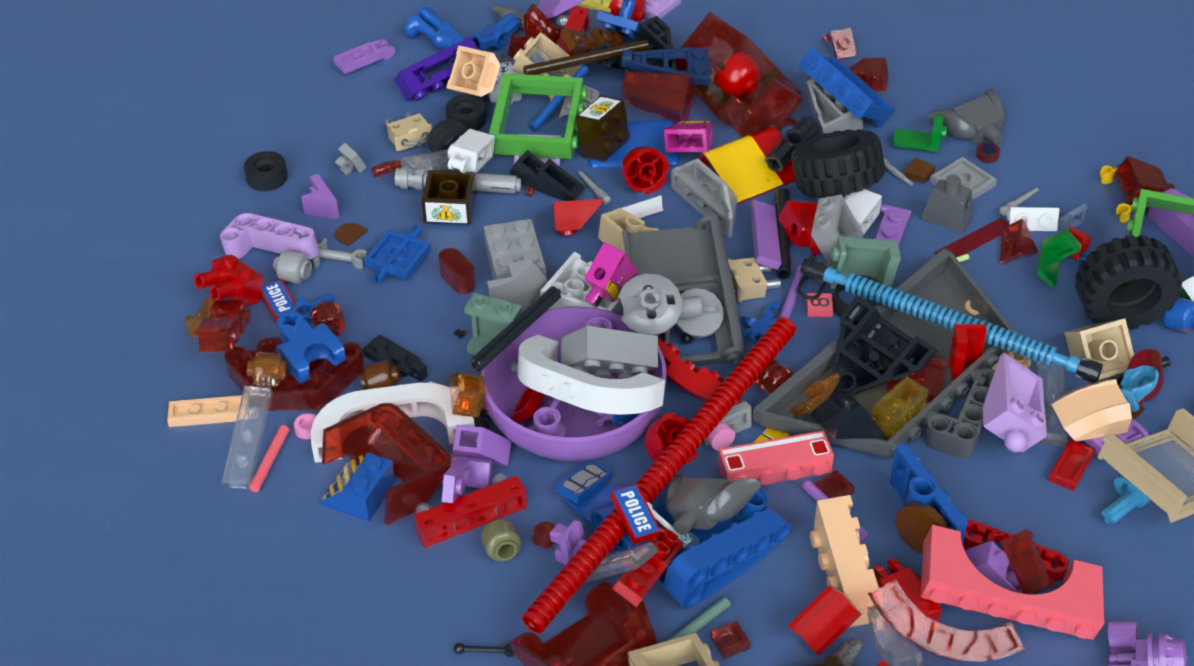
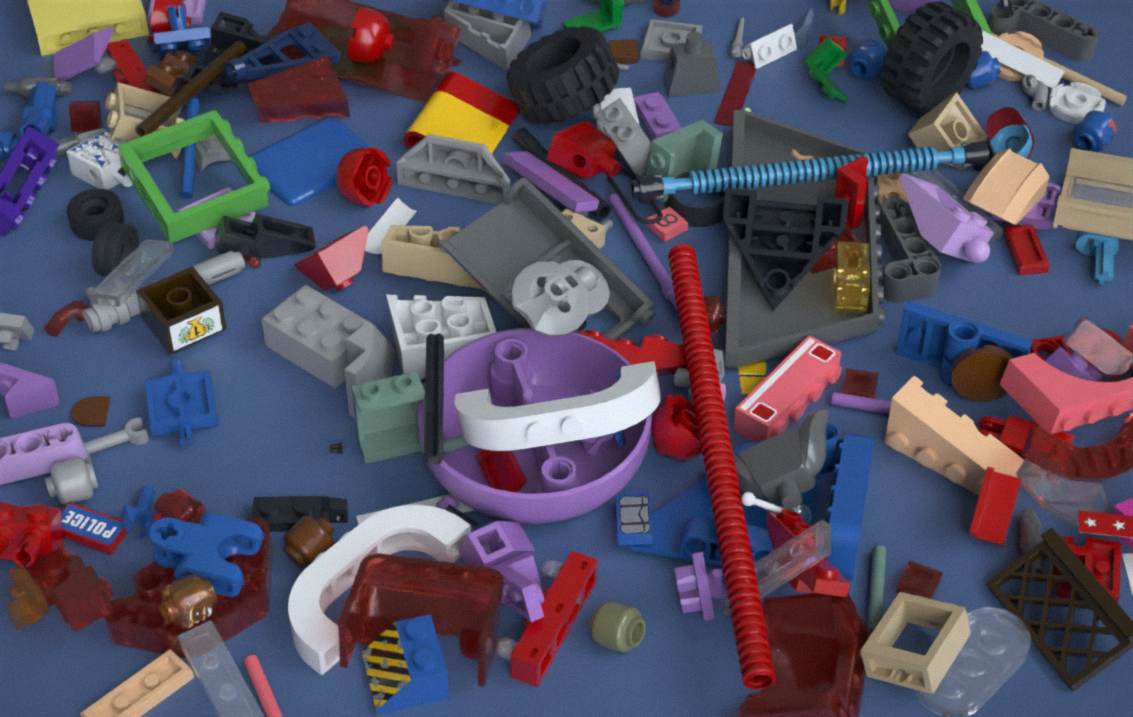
camera: 40 degrees left, 0 degrees up
bright pink tile [294,413,316,439] -> none
tan piece [385,112,432,151] -> none
clear red beam [439,248,476,294] -> none
light nougat slope [446,46,500,97] -> none
white brick [448,129,495,173] -> none
clear orange slope [449,372,486,418] -> none
clear red slope [524,3,561,44] -> none
clear red plate [532,522,556,548] -> none
light grey brick [561,326,658,379] -> none
dark brown brick [576,95,630,162] -> none
light grey piece [578,171,611,205] -> none
dark pink torso [585,242,639,308] -> none
tile [610,484,661,544] -> none
dark pink torso [664,120,713,152] -> none
blue piece [742,301,797,341] -> none
black piece [765,116,819,172] -> none
clear orange slope [791,373,840,418] -> none
black slope [811,395,884,439] -> none
clear red slope [1000,219,1038,264] -> none

